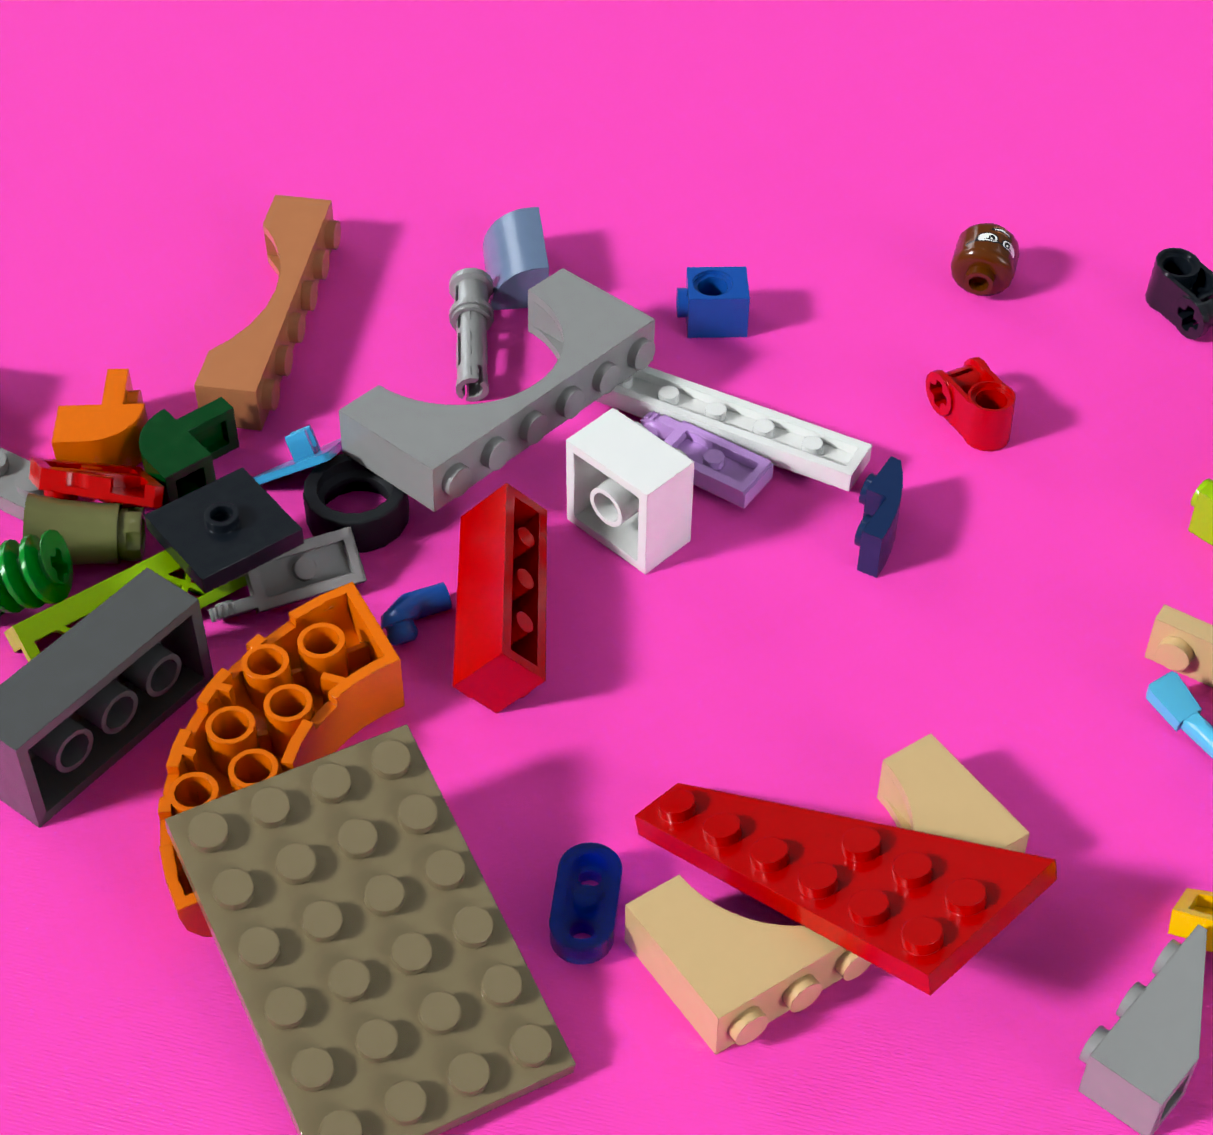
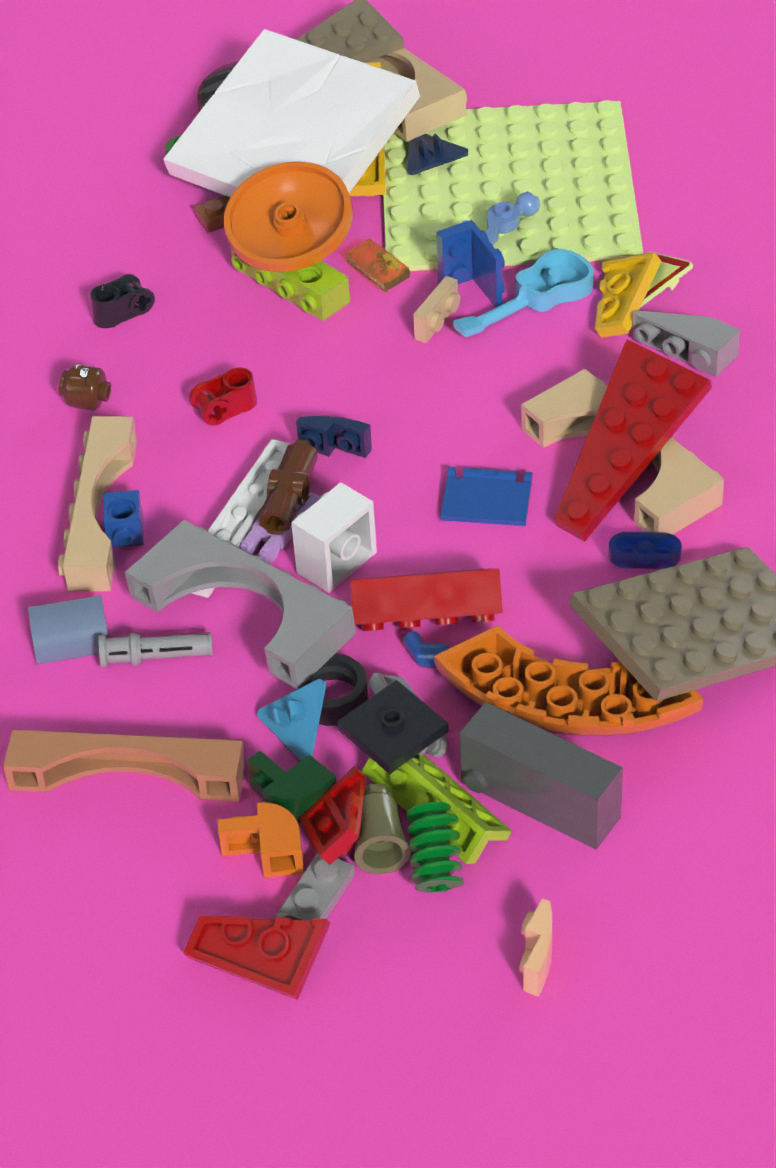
camera: 90 degrees left, 0 degrees up
none -> tan arch [58,416,137,591]
none -> reddish brown piece [259,439,318,535]
none -> blue piece [441,467,533,526]

